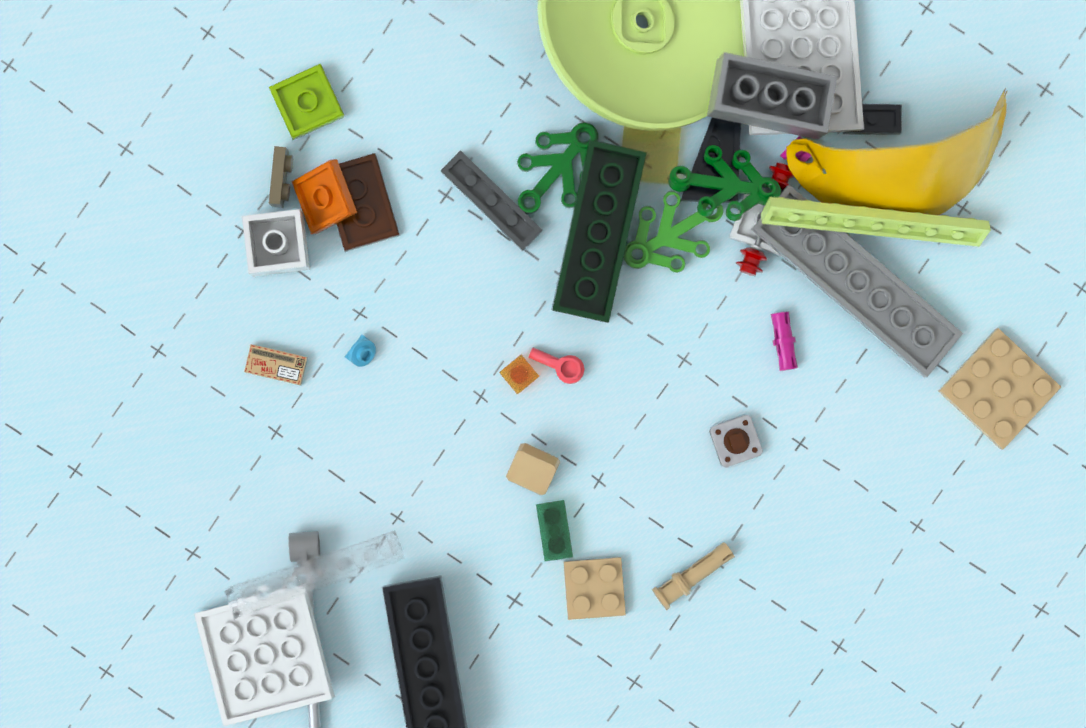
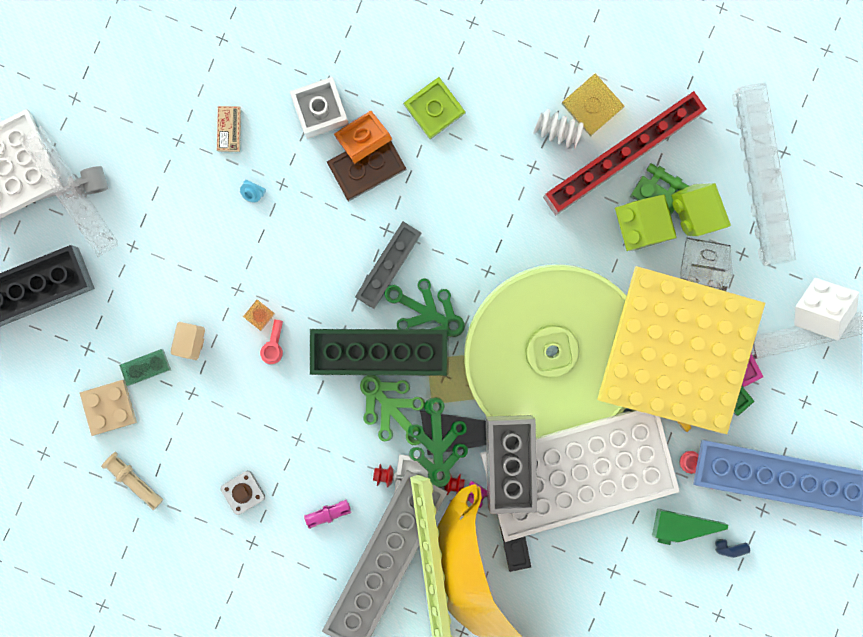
camera: 85 degrees right, 0 degrees up
dark tan plate [269,146,293,208] -> none

